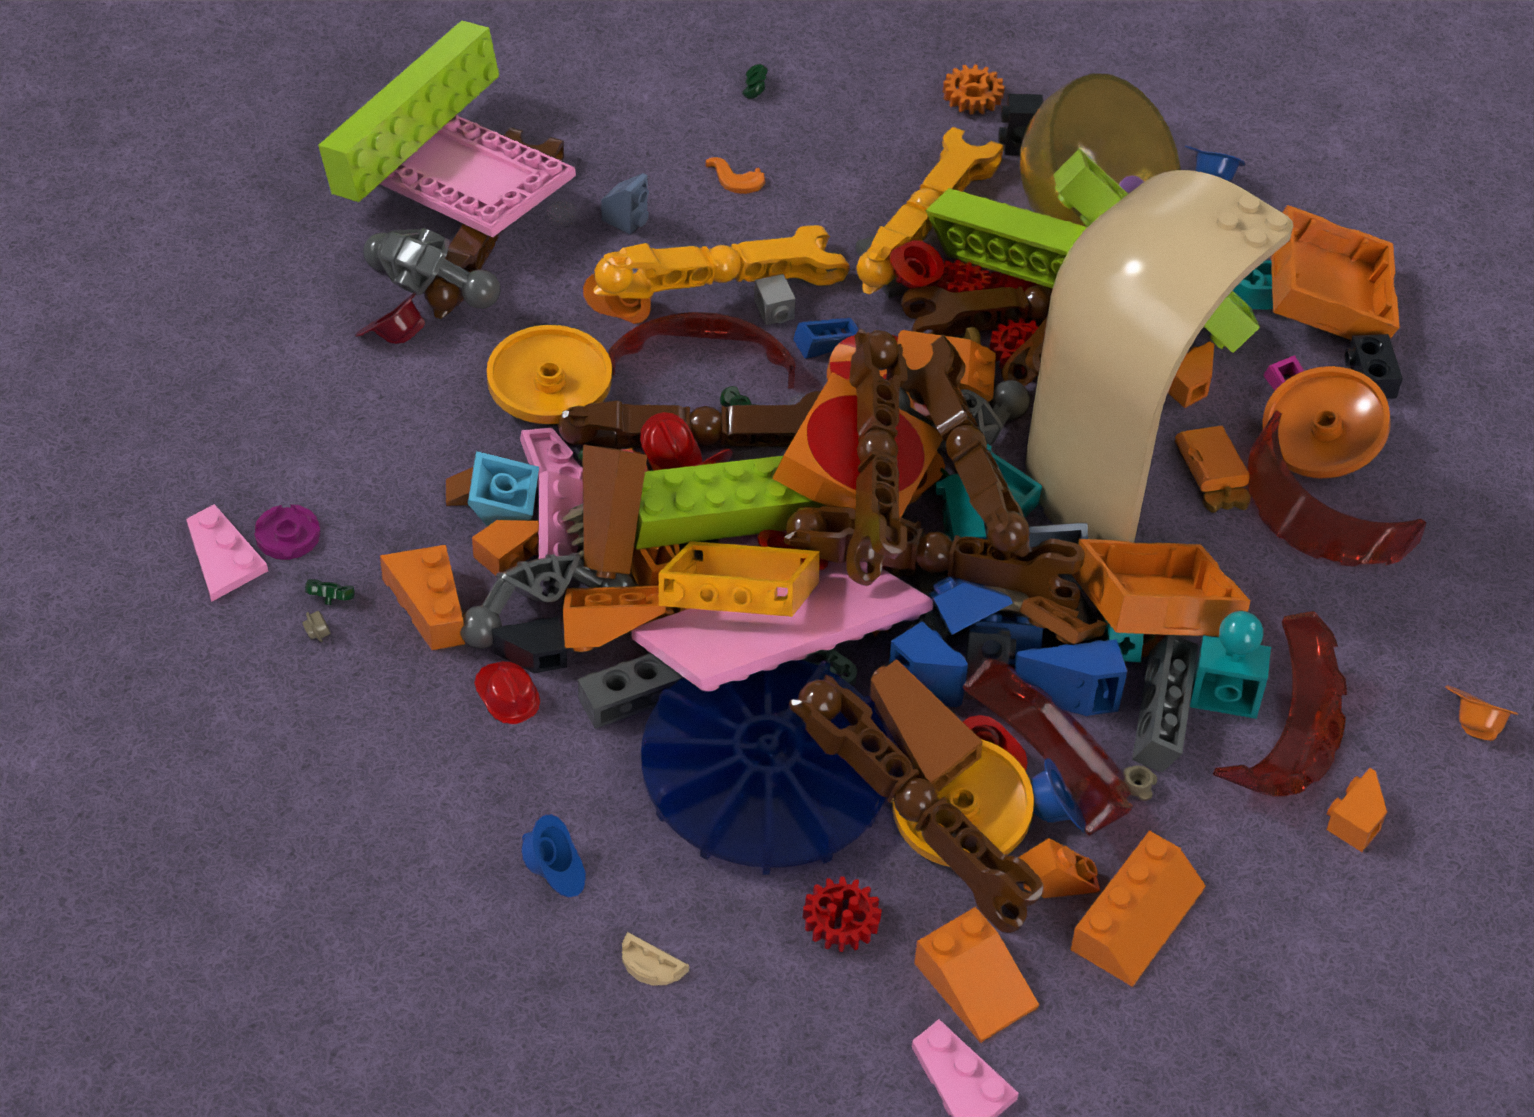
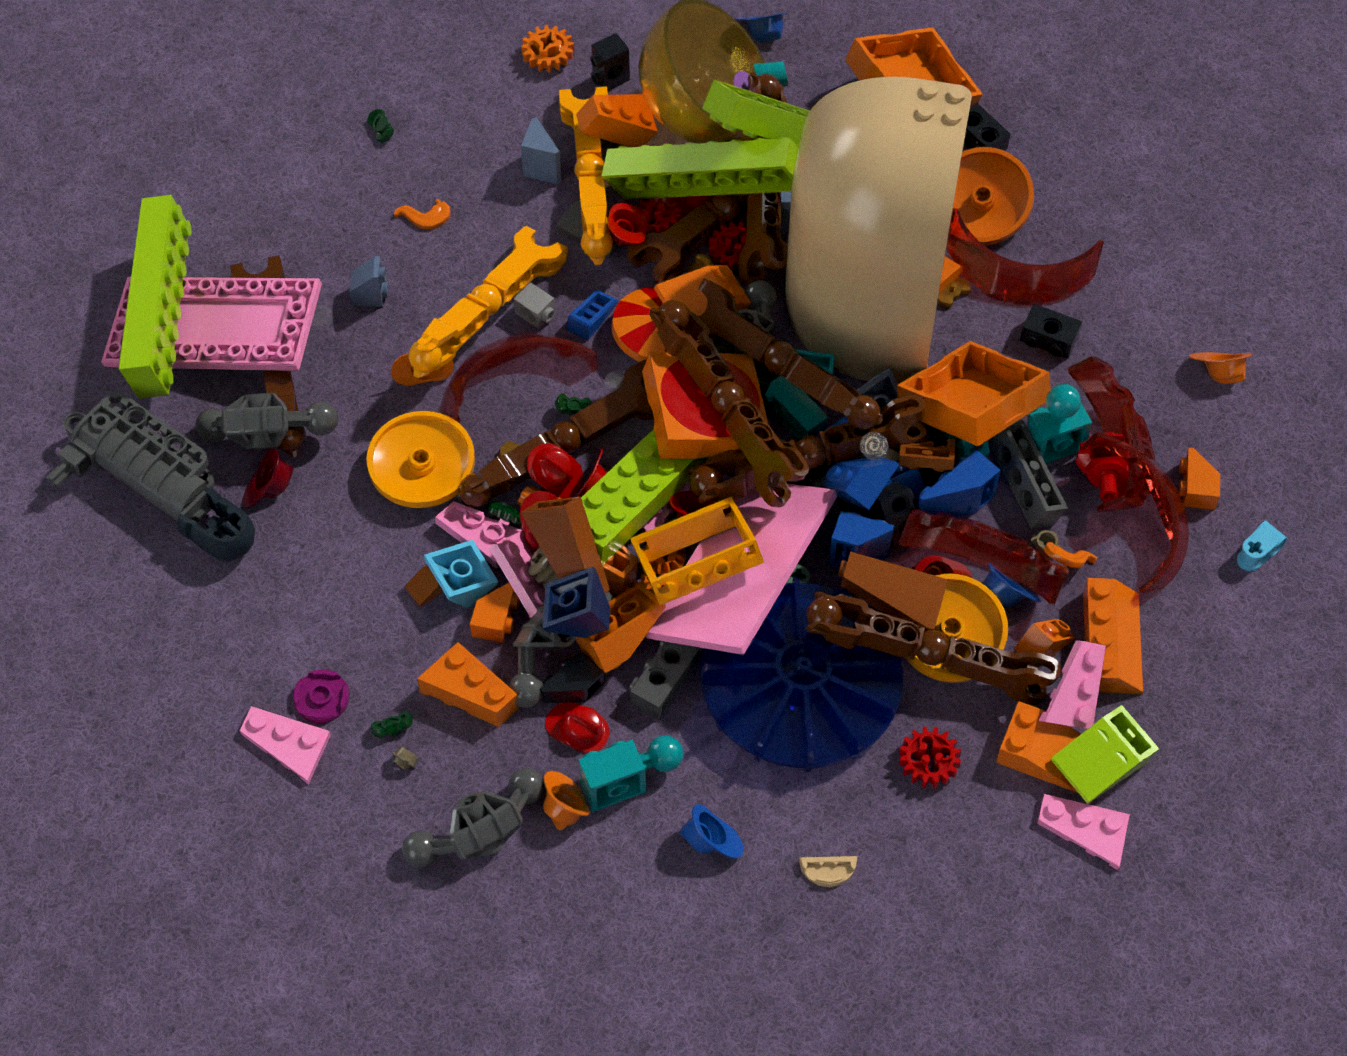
camera: 30 degrees left, 10 degrees up
none -> dark grey piece [46,392,255,561]
none -> dark grey piece [402,768,545,868]
none -> sand blue slope [521,117,561,184]
none -> dark blue slope [543,567,610,638]
none -> orange piece [543,771,590,830]
none -> orange wedge [576,94,658,147]
none -> teal brick [578,735,683,812]
none -> clear tile [859,432,888,460]
none -> black brick [1020,304,1083,359]
none -> bright pink wing [1039,640,1106,729]
none -> orange piece [1044,542,1097,569]
none -> lime slope [1050,705,1159,804]
none -> red piece [1076,432,1129,503]
none -> clear red windscreen [1083,432,1189,594]
none -> medium azure piece [1237,521,1288,571]

